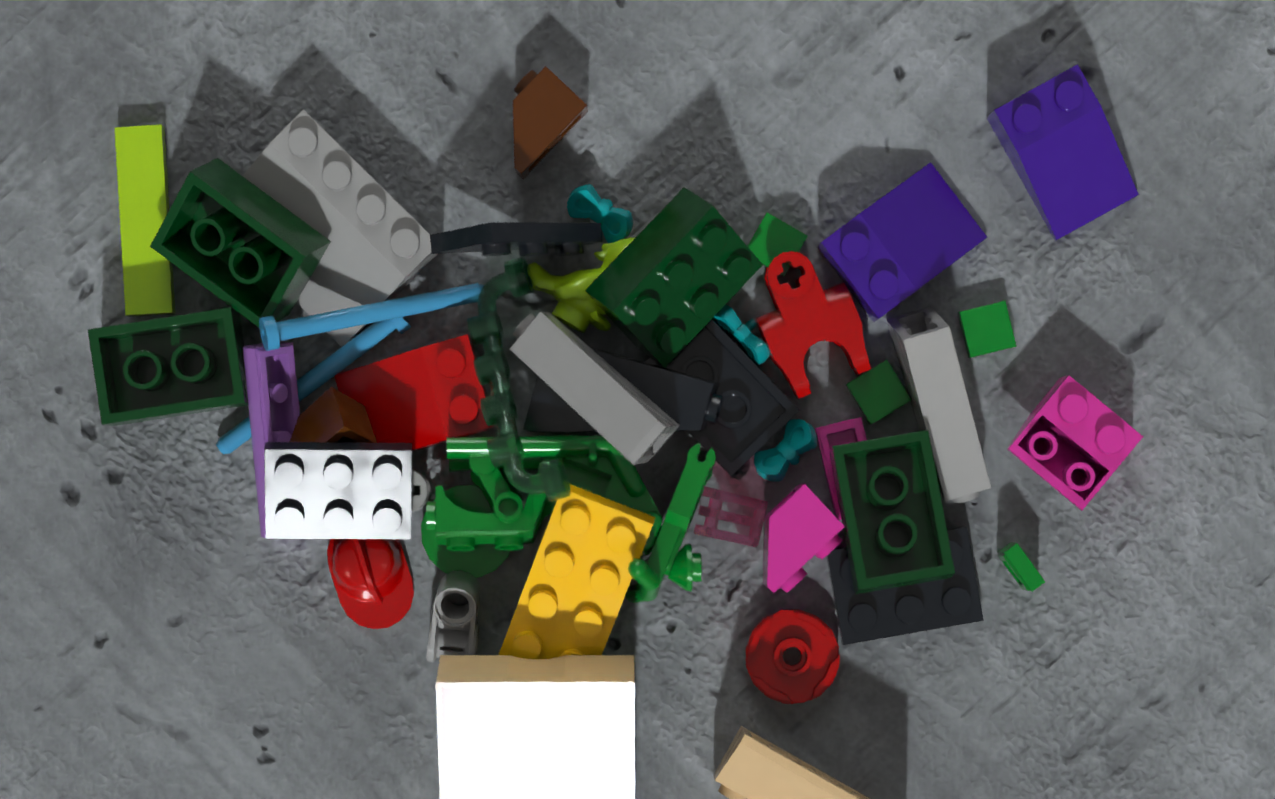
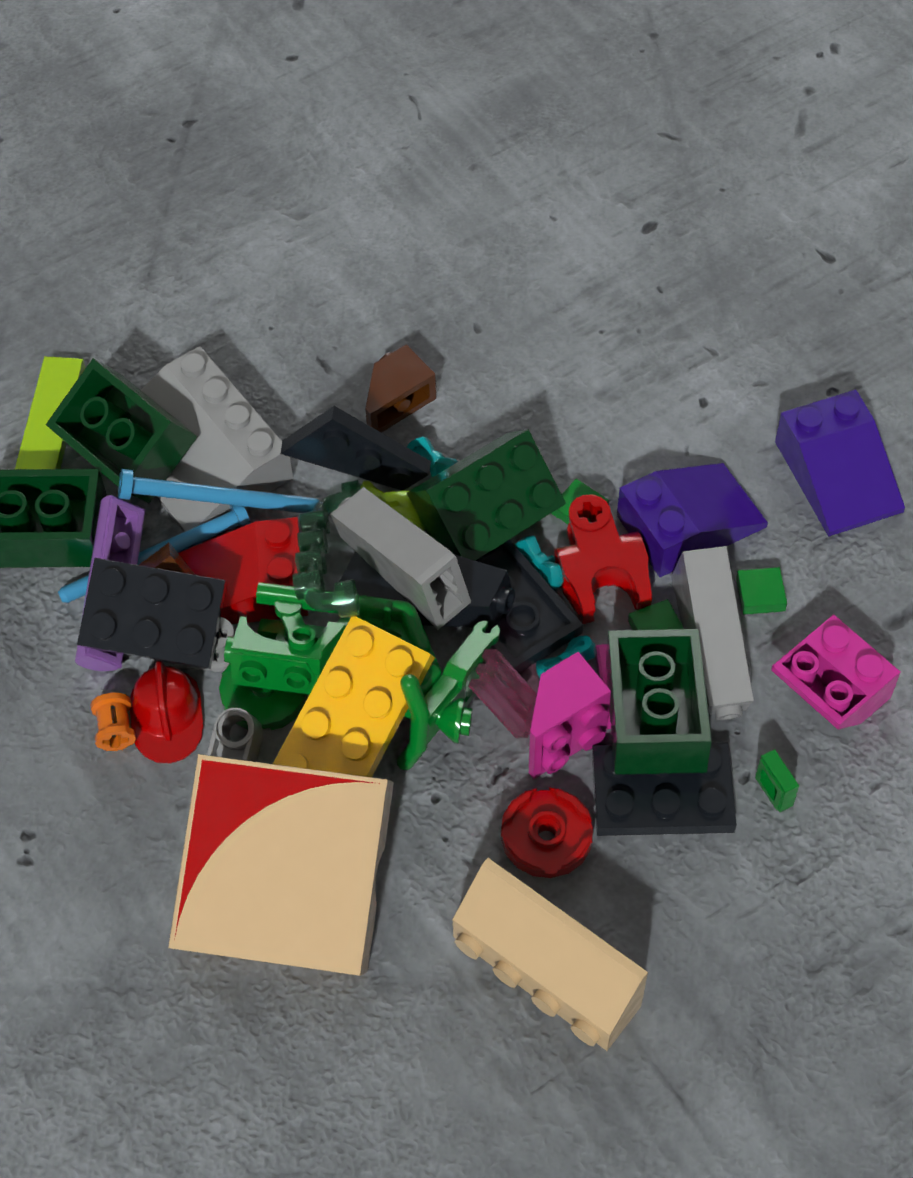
camera: 10 degrees right, 30 degrees down
none -> orange bush [90,692,136,751]

